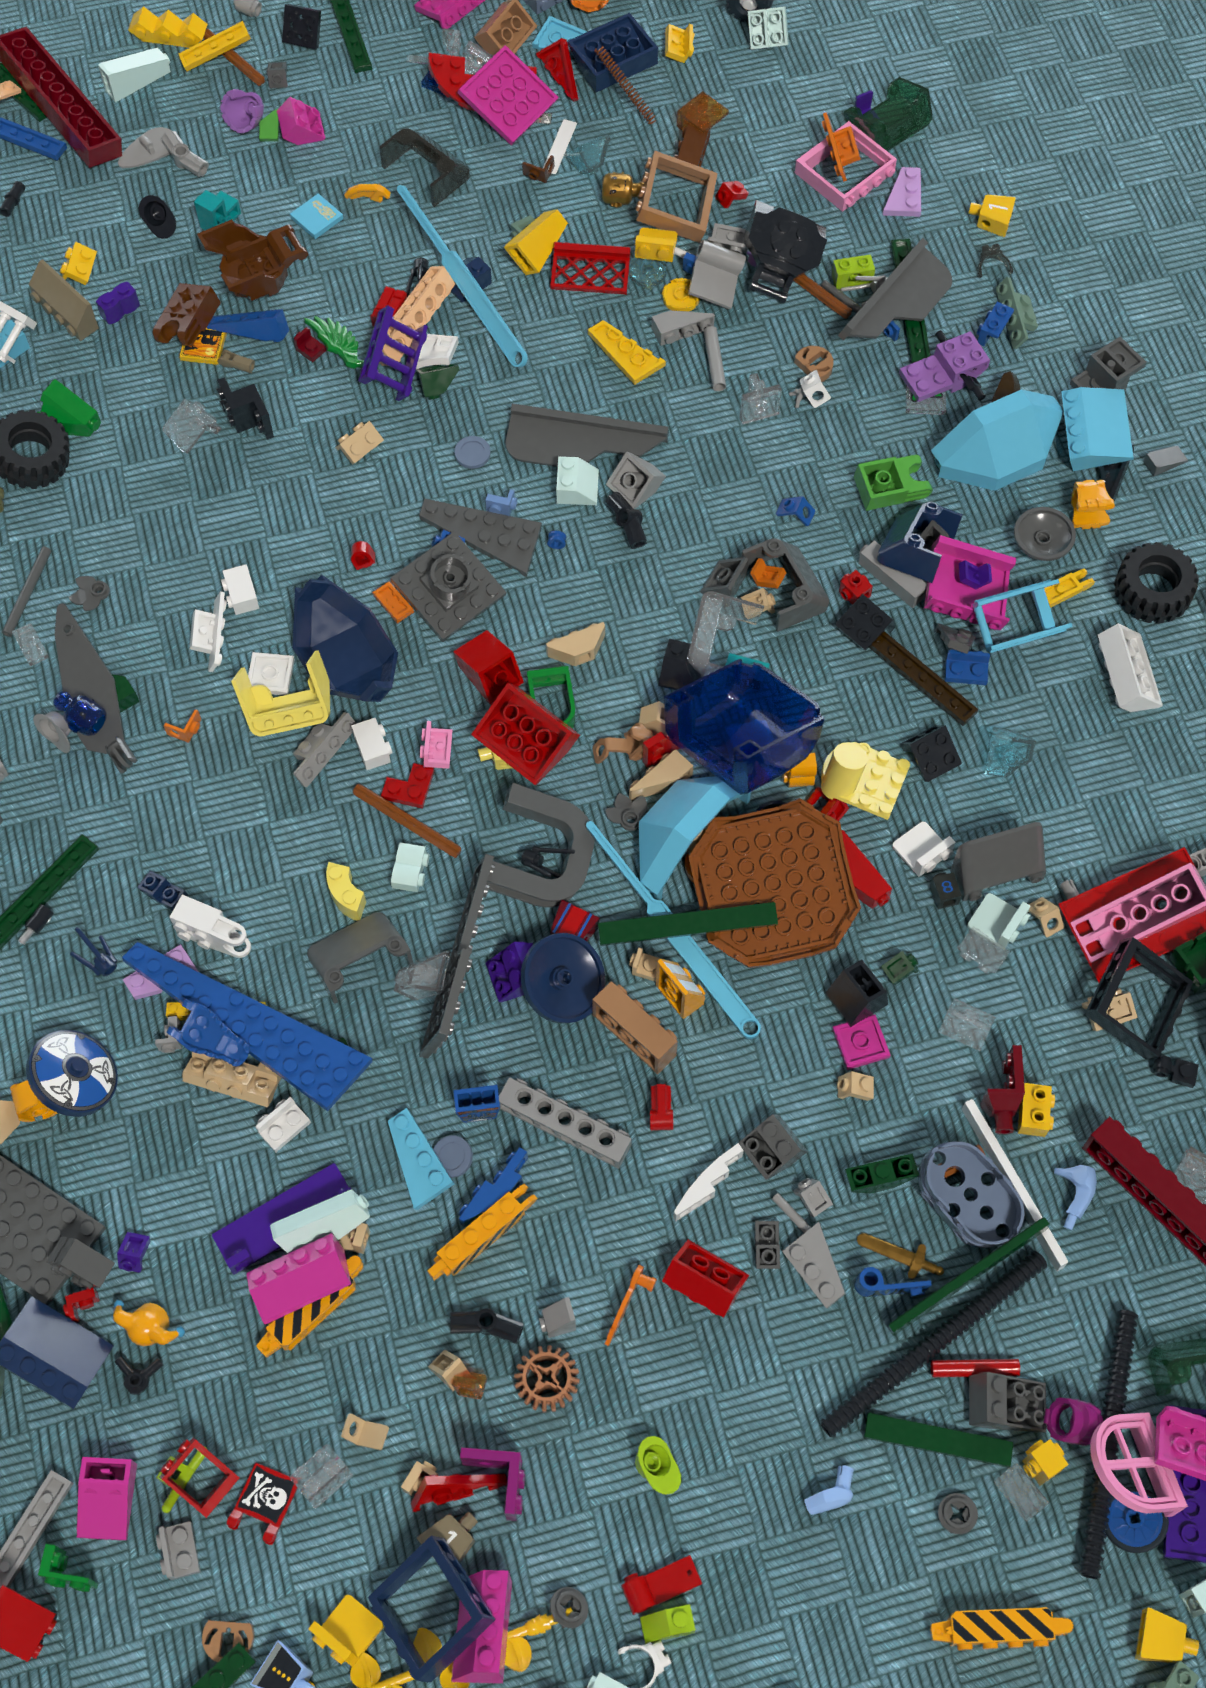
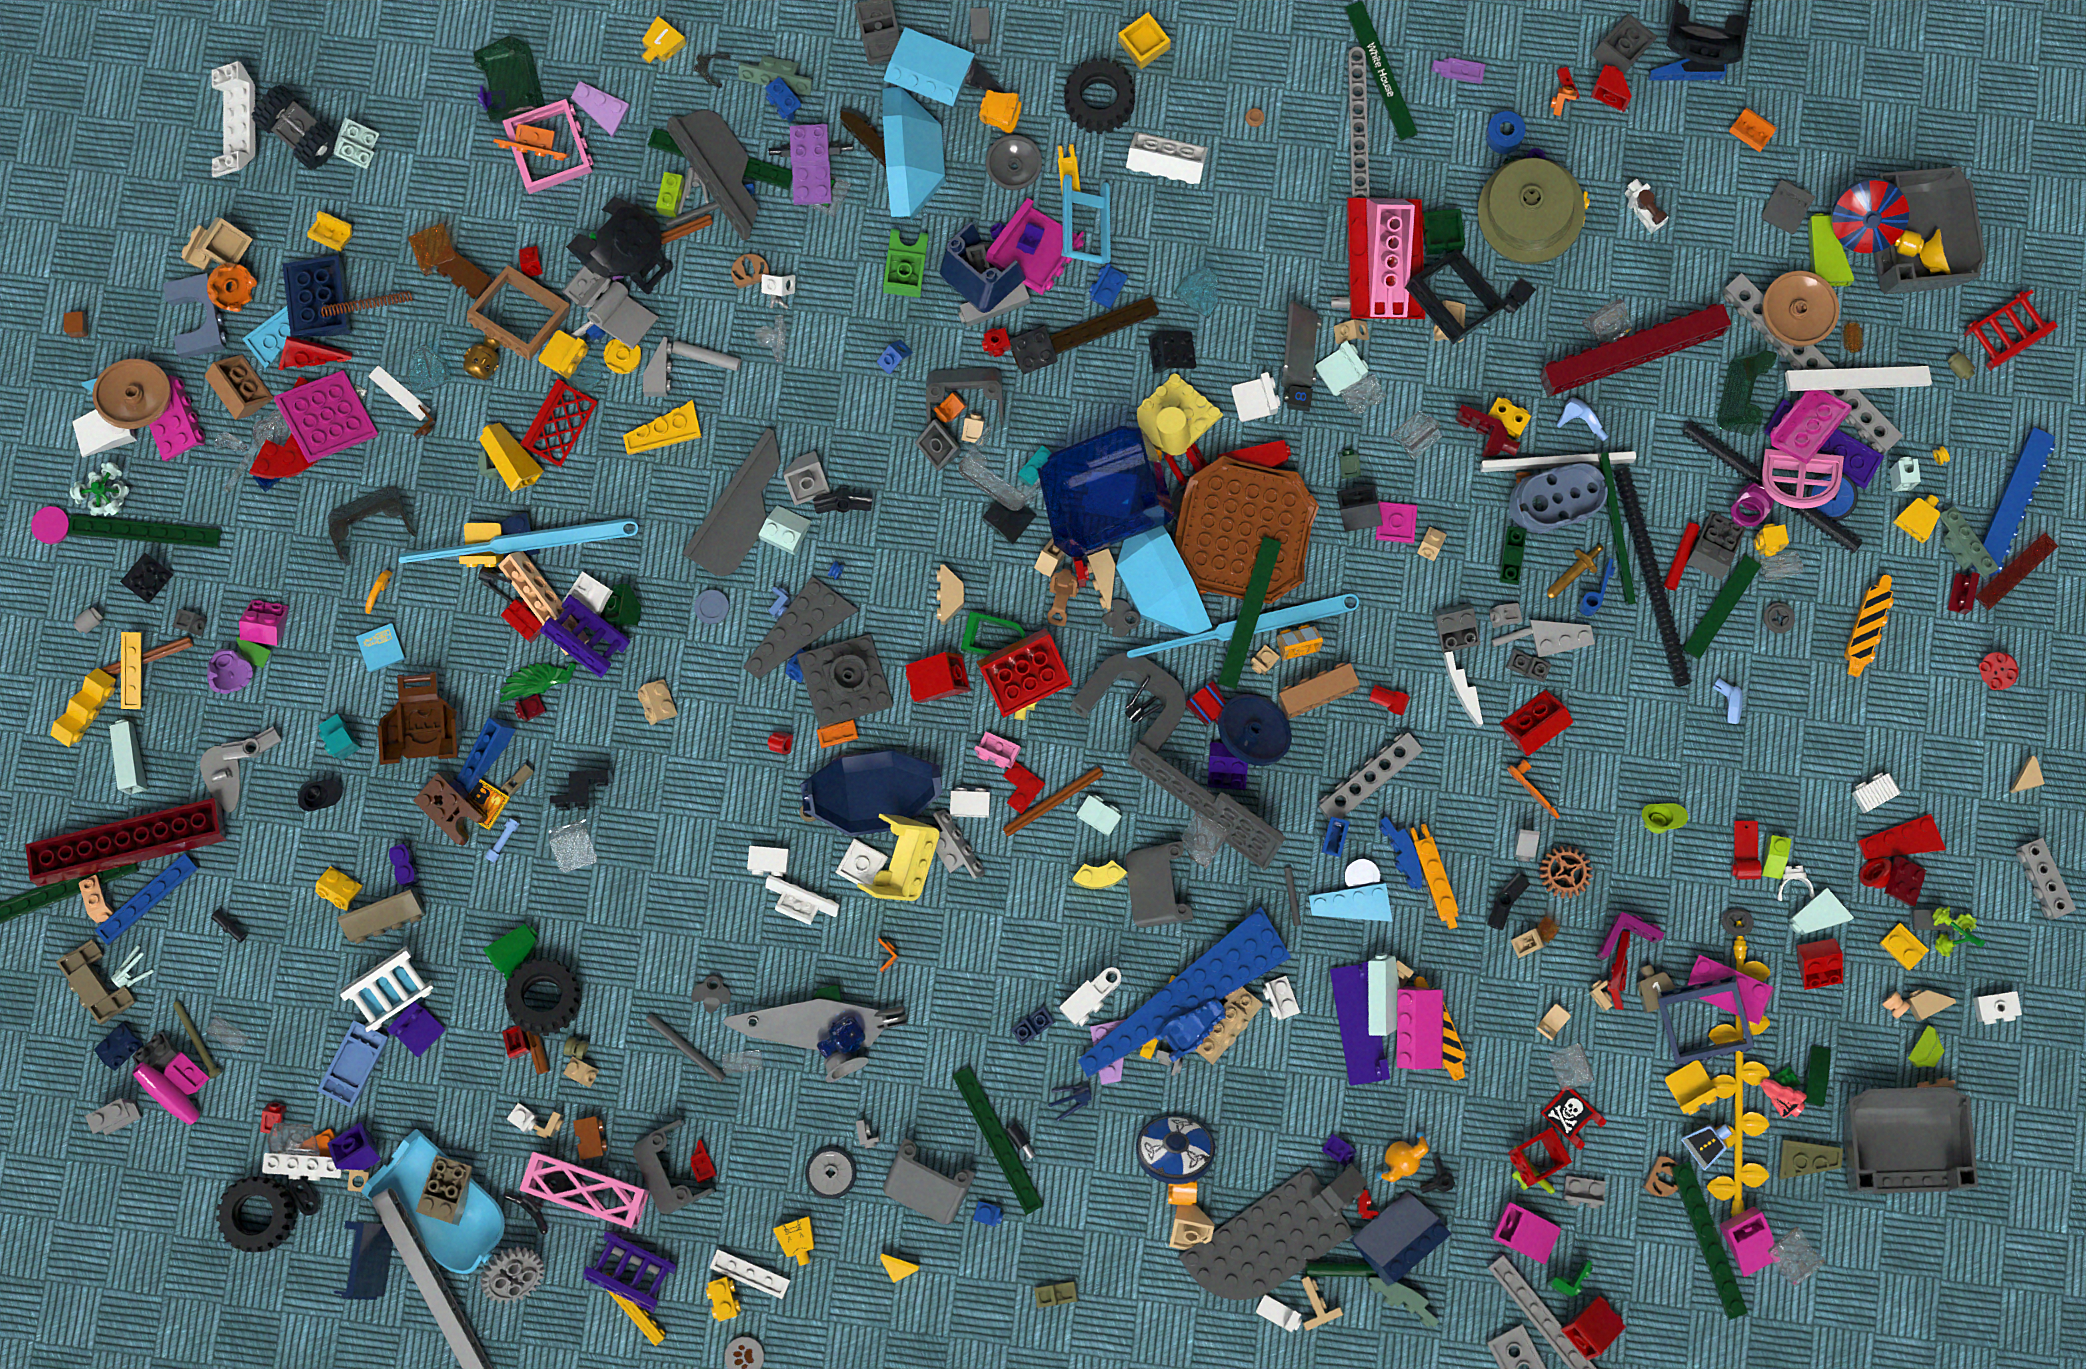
camera: 60 degrees left, 15 degrees up
dark grey wing [935,623,976,654] -> none
none -> yellow bracket [459,523,504,567]
none -> light blue bar [485,818,520,863]
none -> dark grey bar [1284,867,1301,926]

